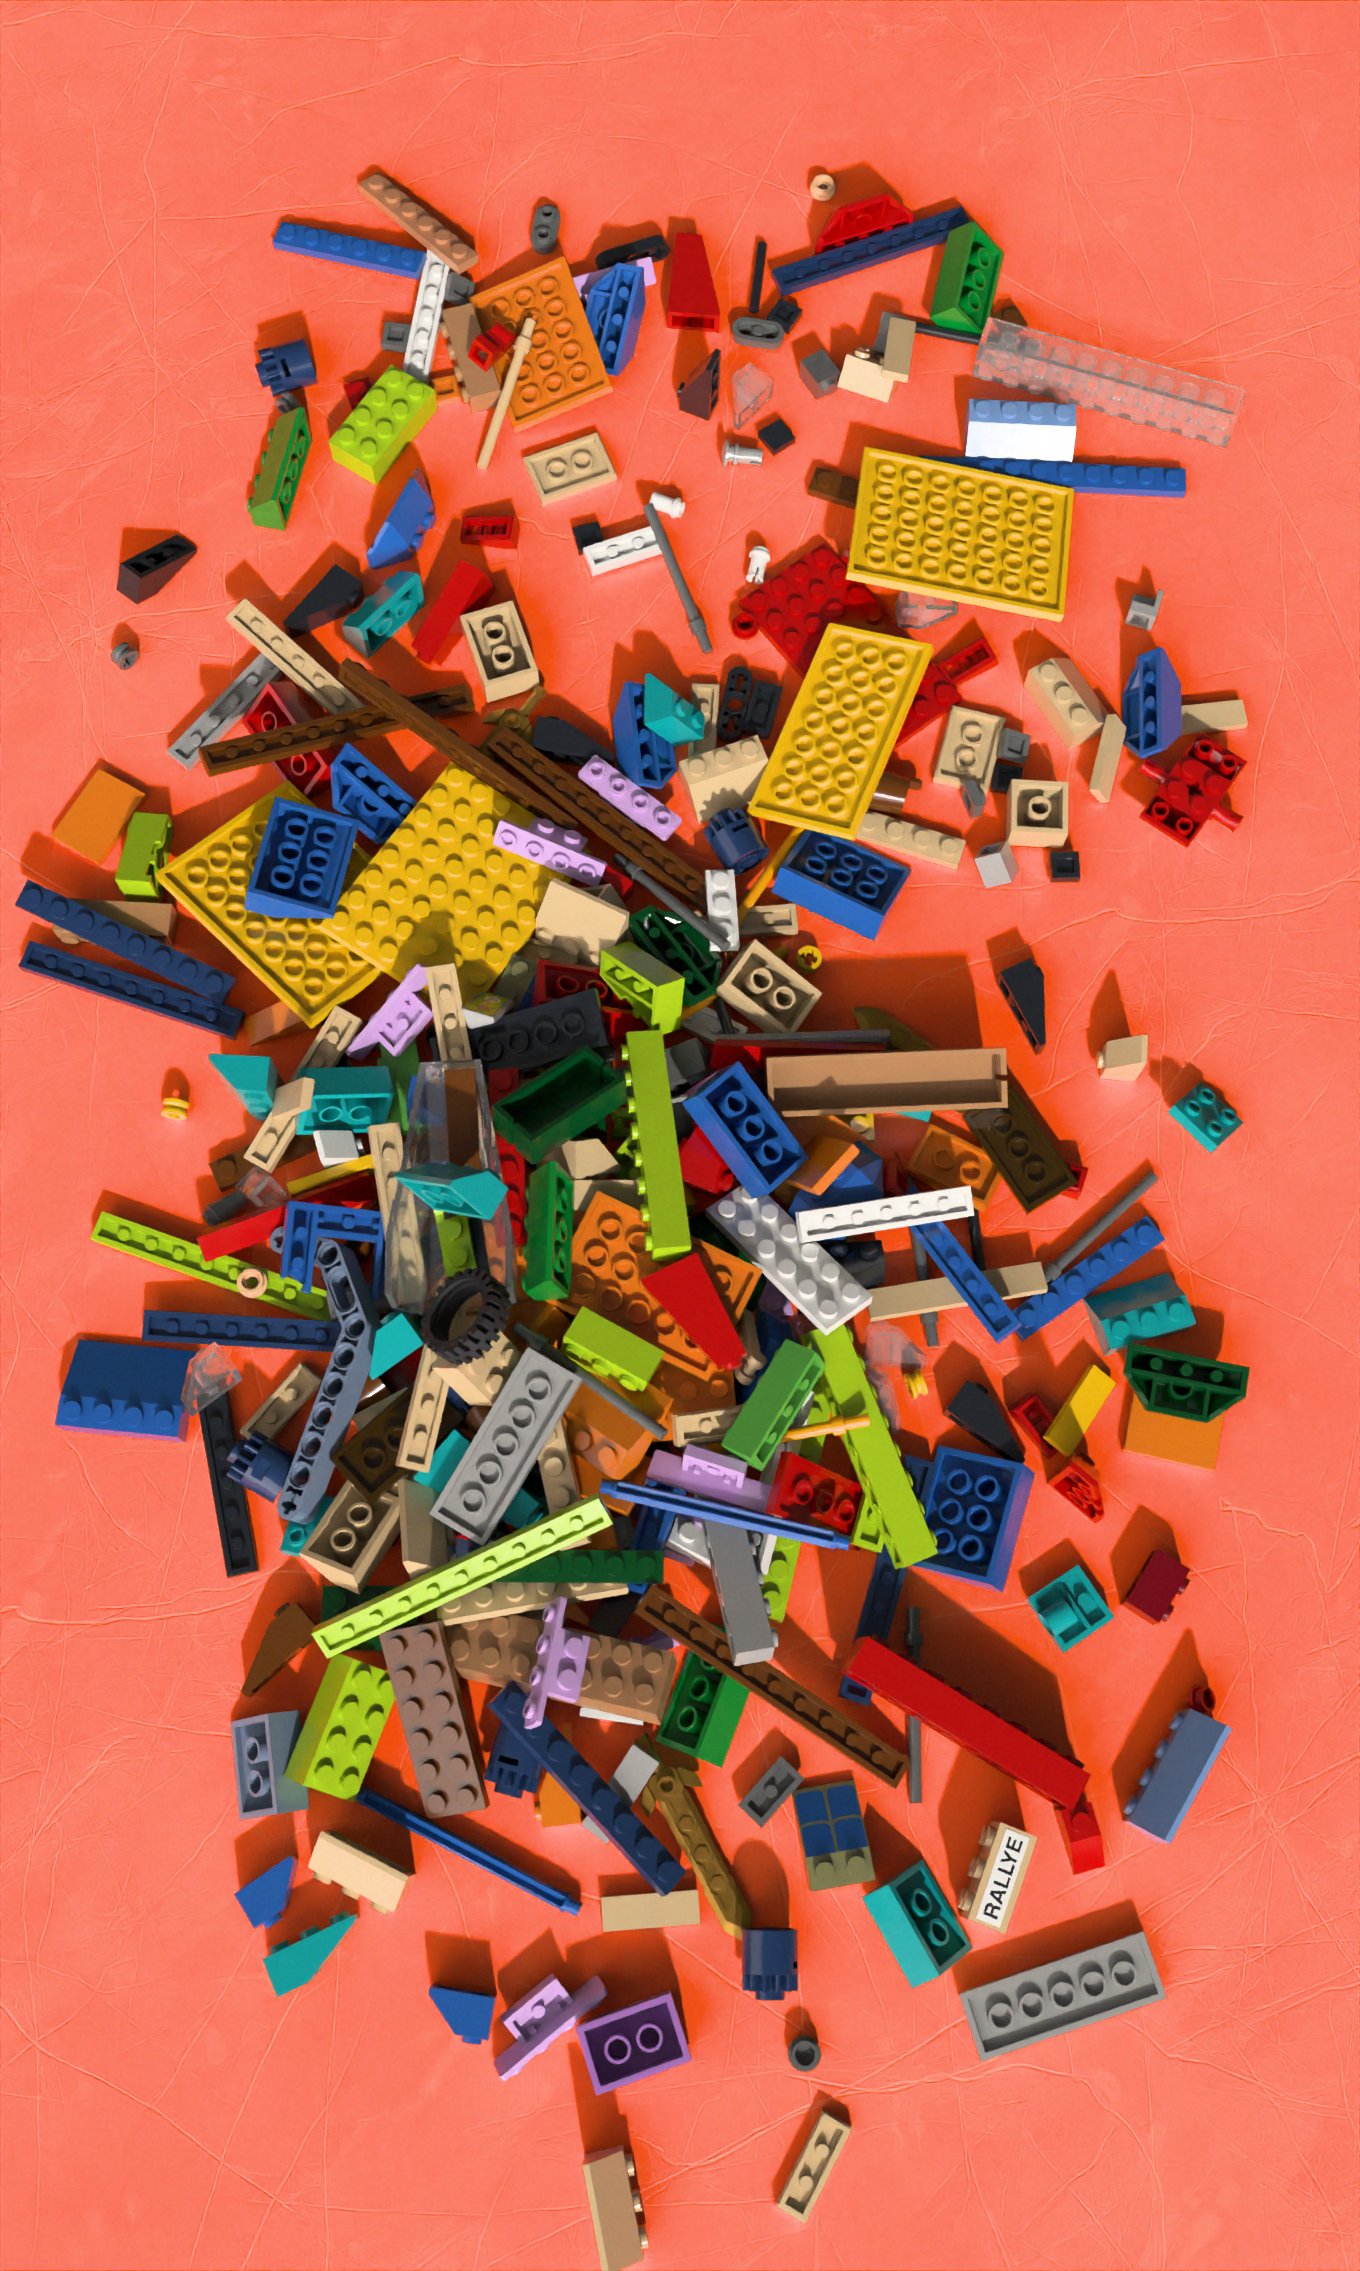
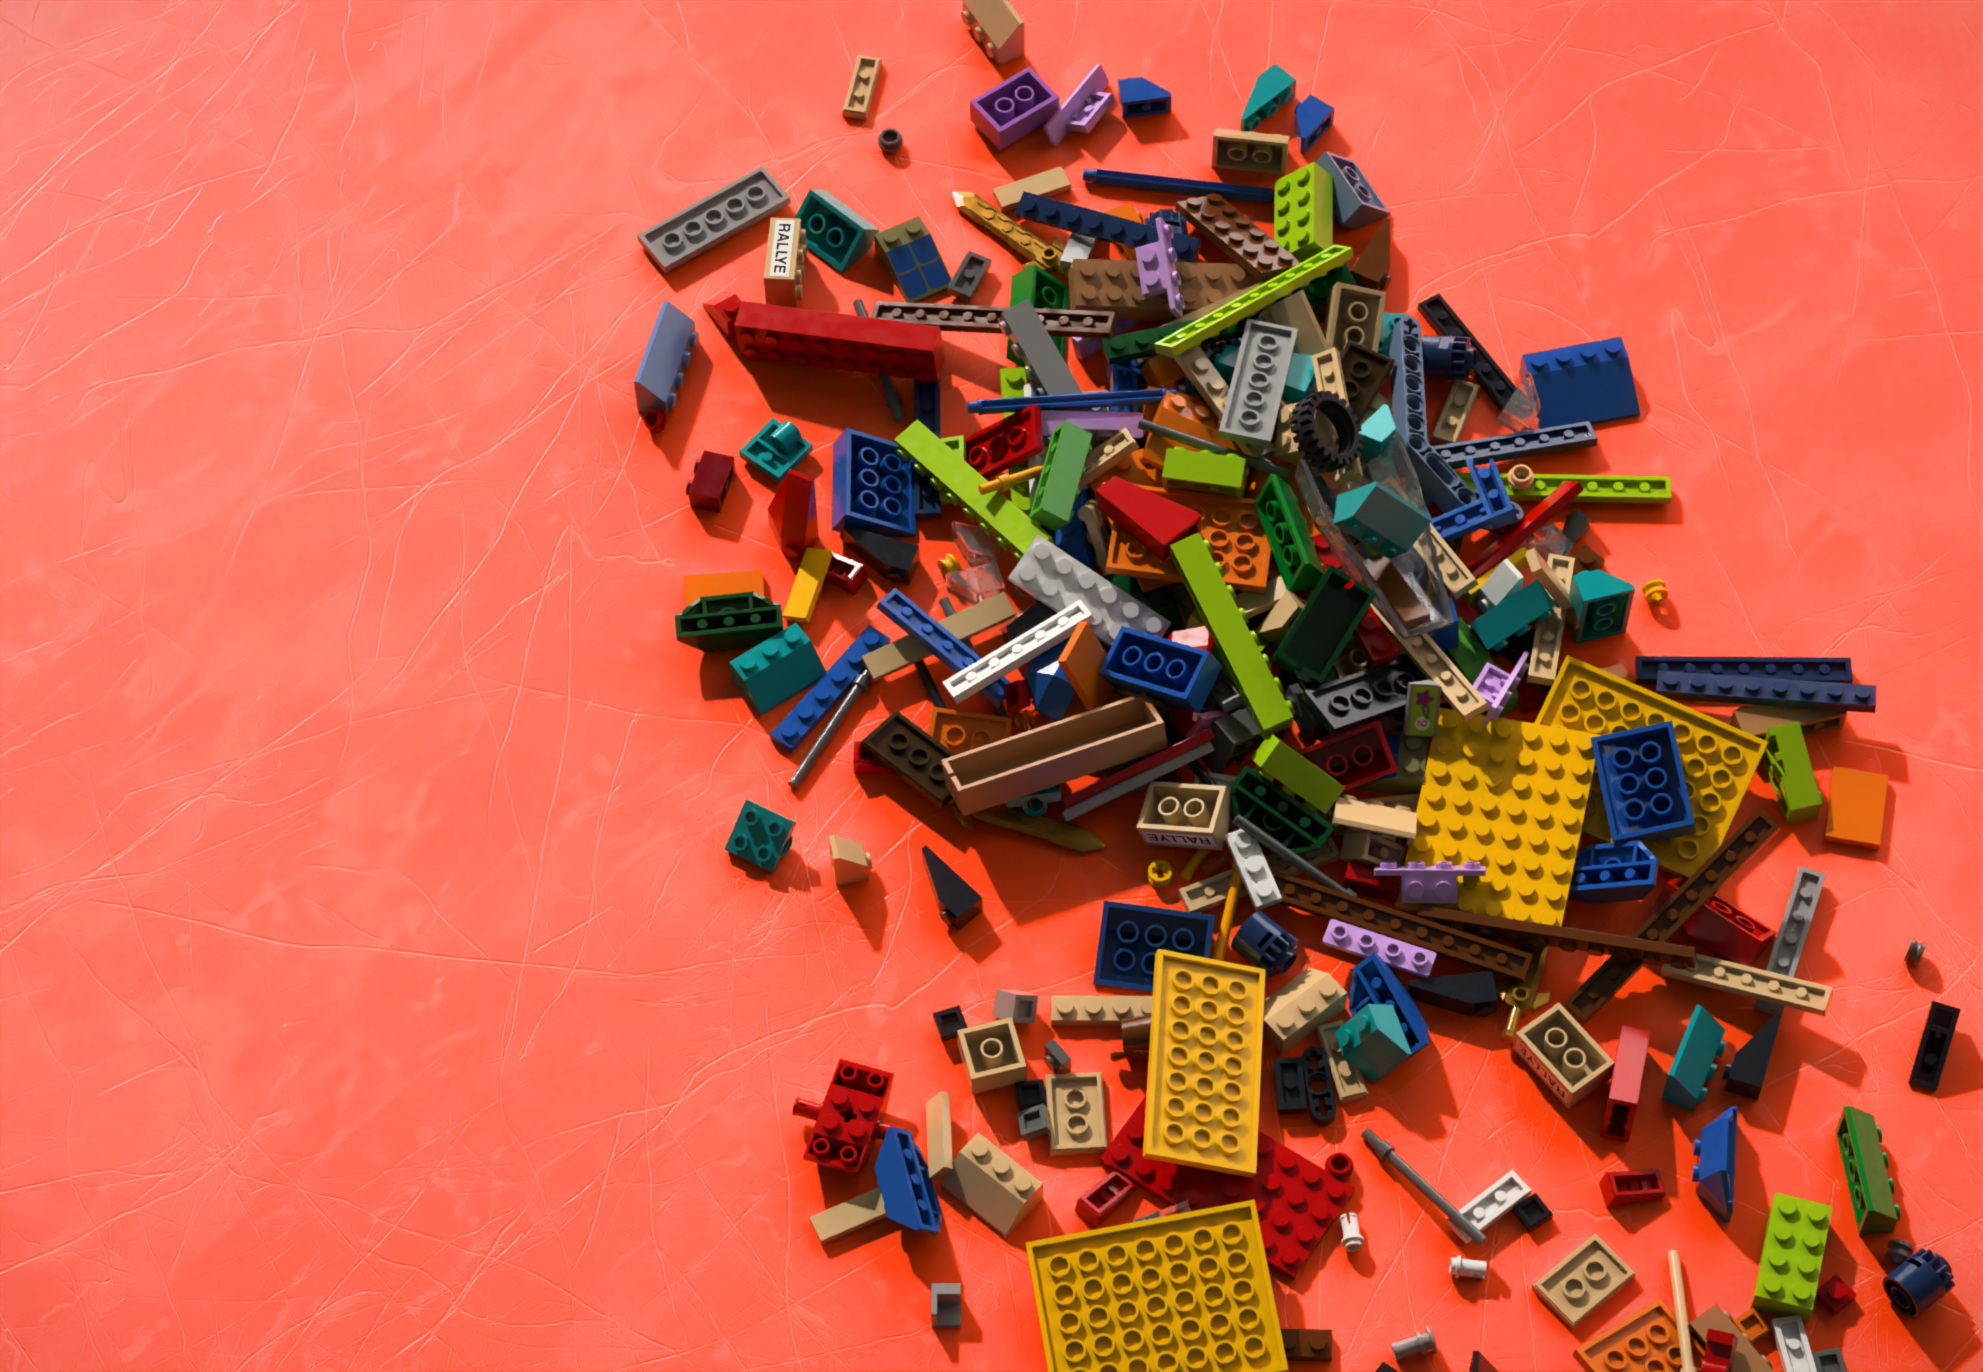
camera: 165 degrees right, 15 degrees down
dark blue gear [742,1927,798,2000] -> none

